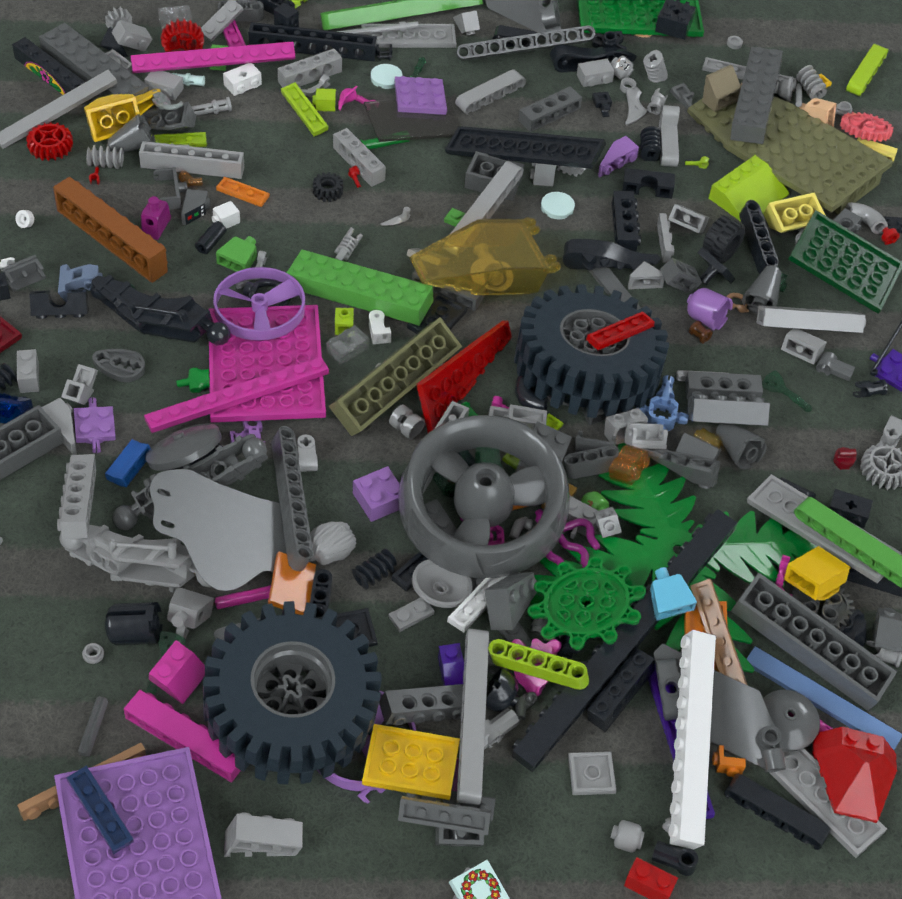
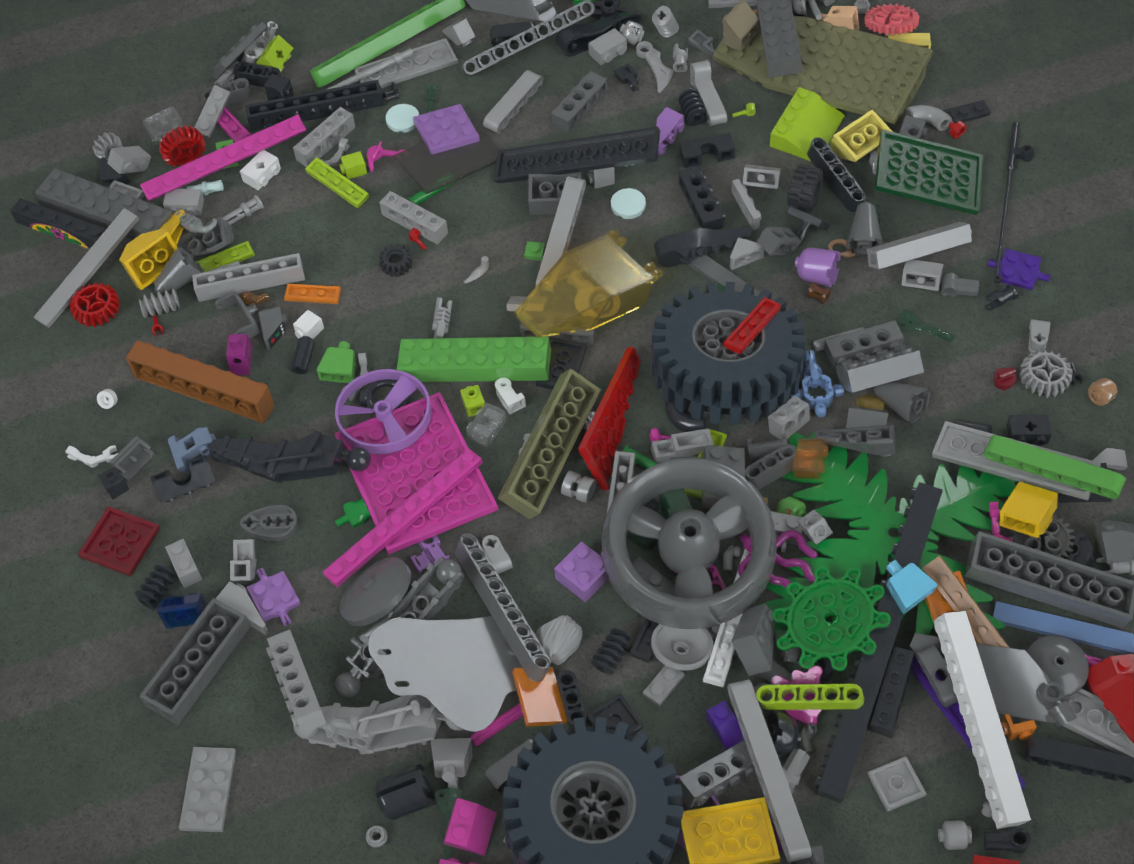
camera: 10 degrees left, 5 degrees up
blue piece [105,439,151,487] -> none
light grey hinge [624,422,668,449] -> none

